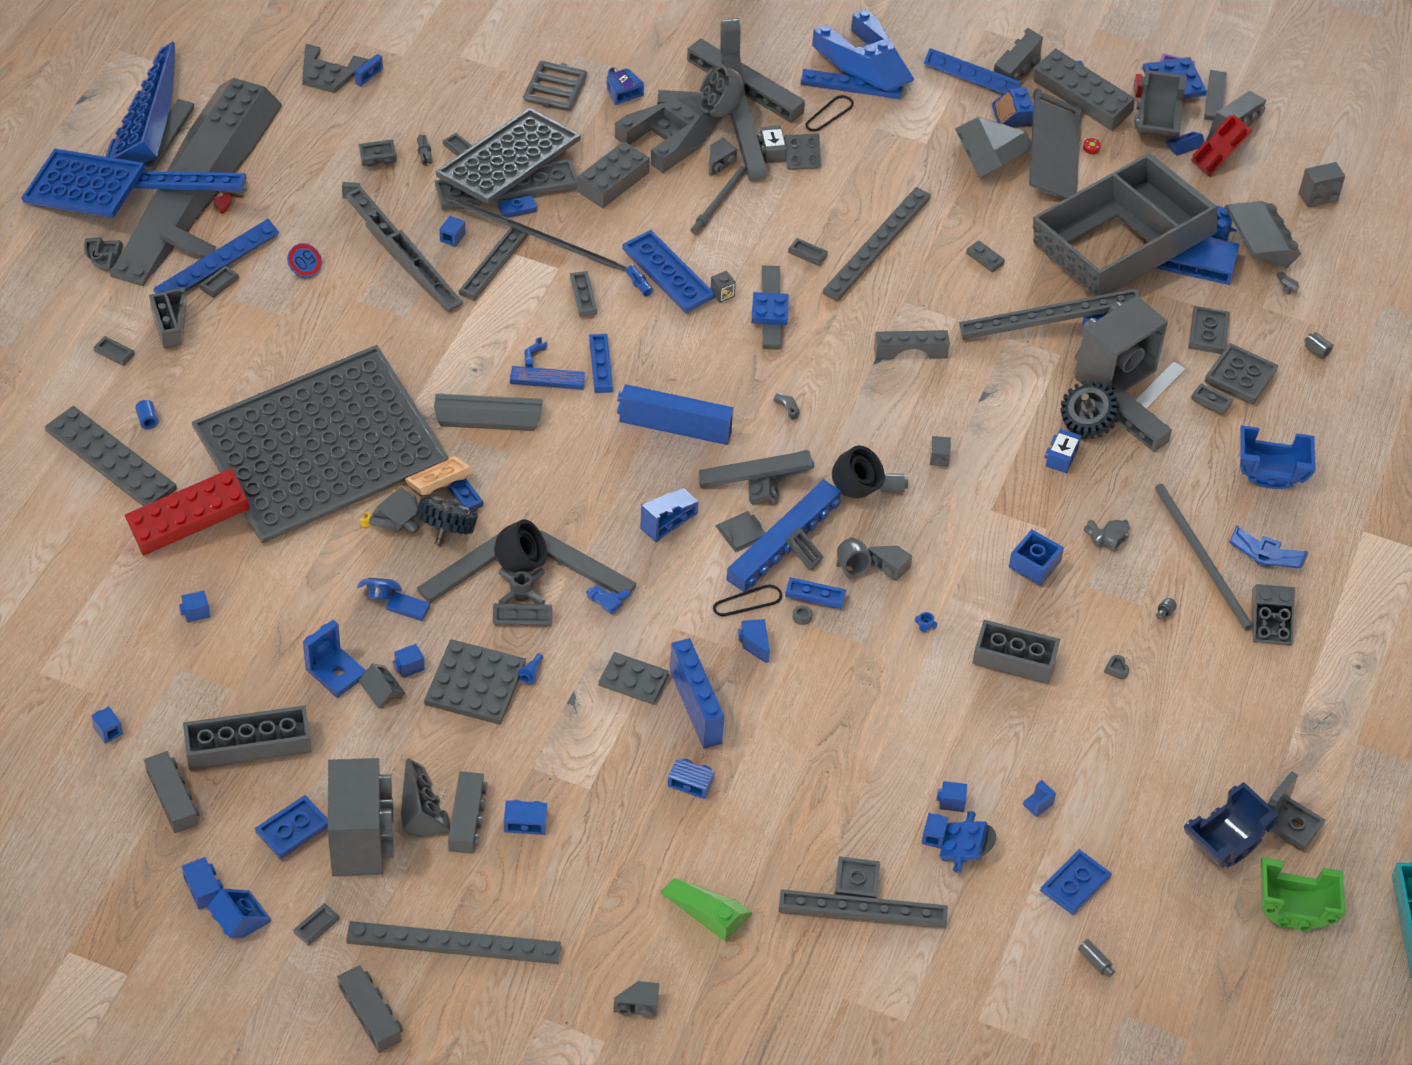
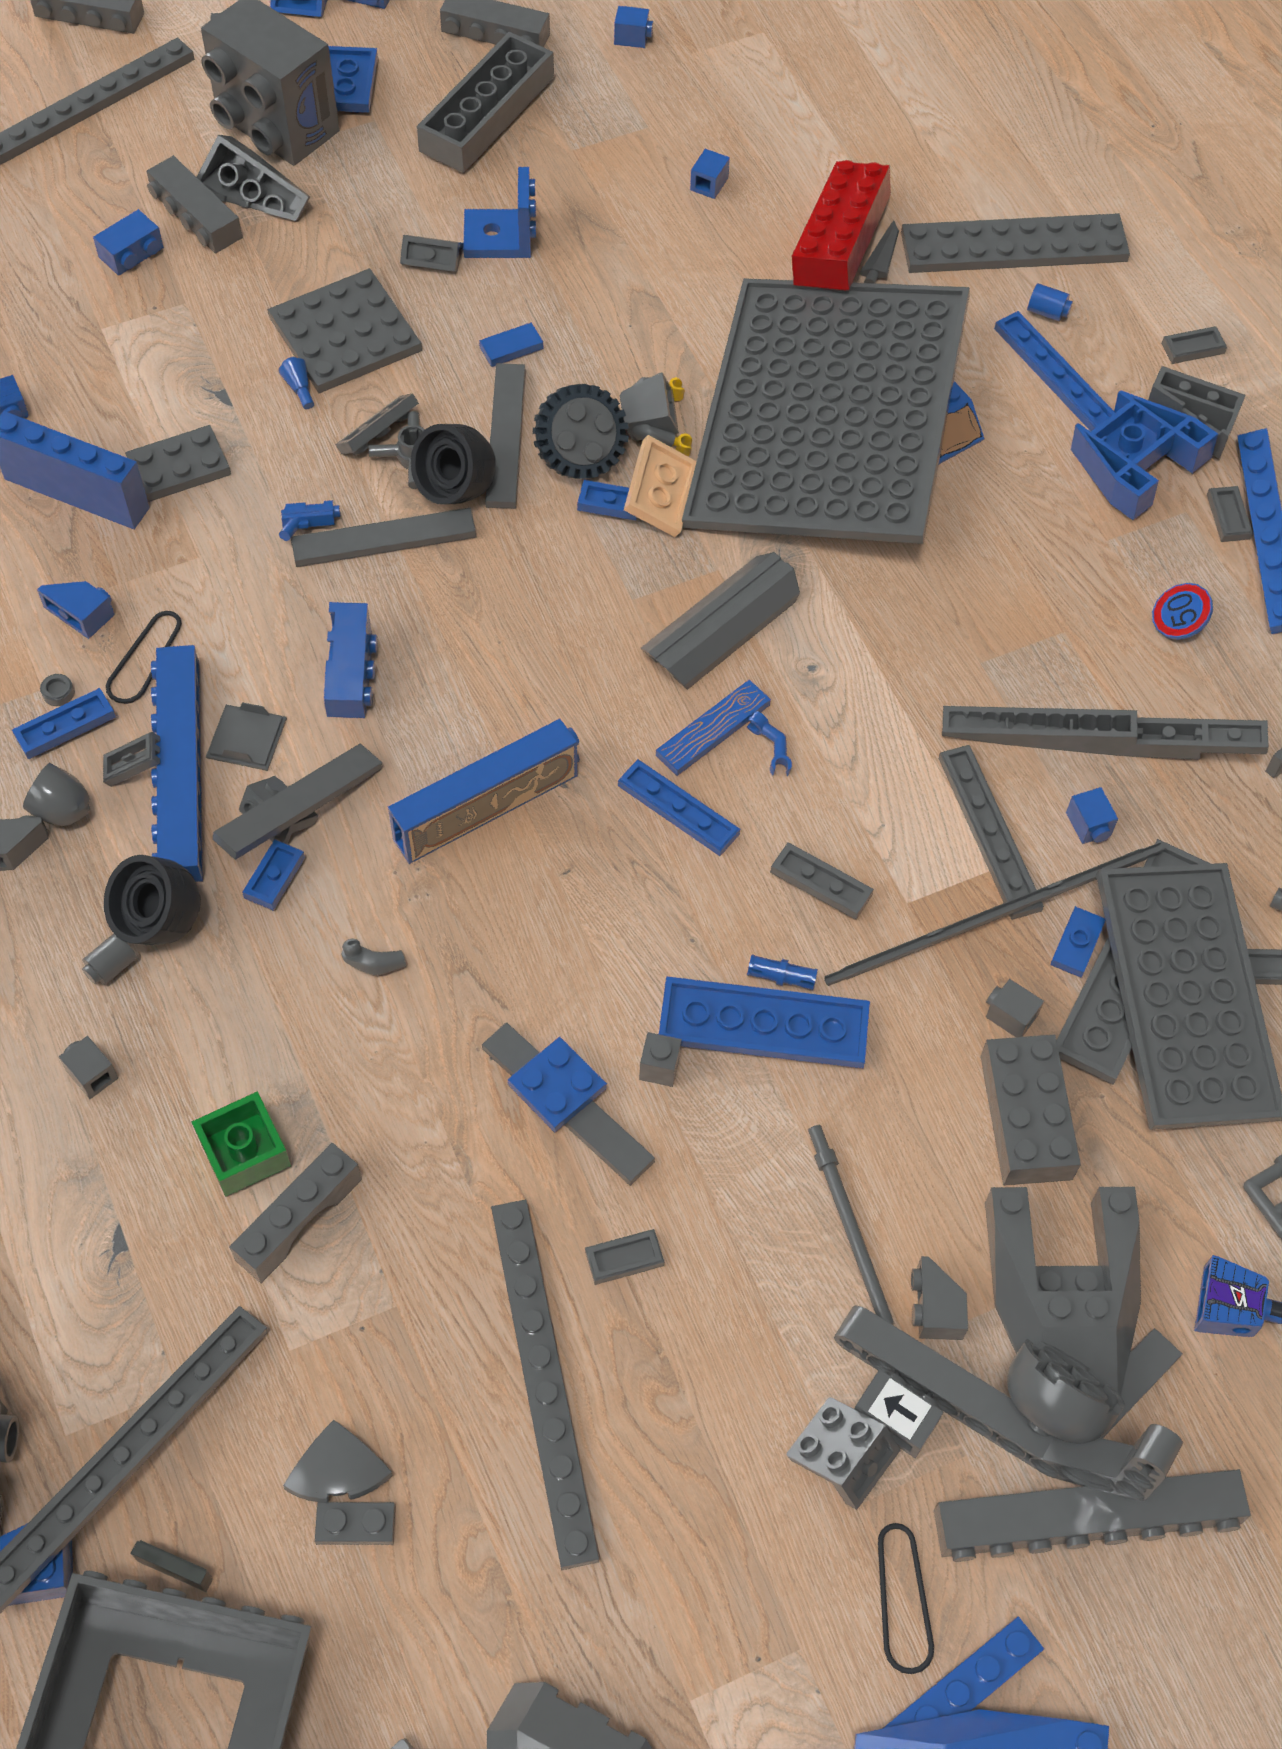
camera: 135 degrees right, 10 degrees up
blue hat [357,578,402,599] -> none
blue brick [392,644,425,678] -> none
none -> pearl dark grey tile [130,1540,213,1592]
none -> green brick [191,1091,291,1197]
none -> dark grey brick [283,1420,392,1503]
none -> dark grey brick [986,979,1044,1037]
none -> blue tile [994,311,1115,431]
none -> blue wedge [1071,390,1218,520]

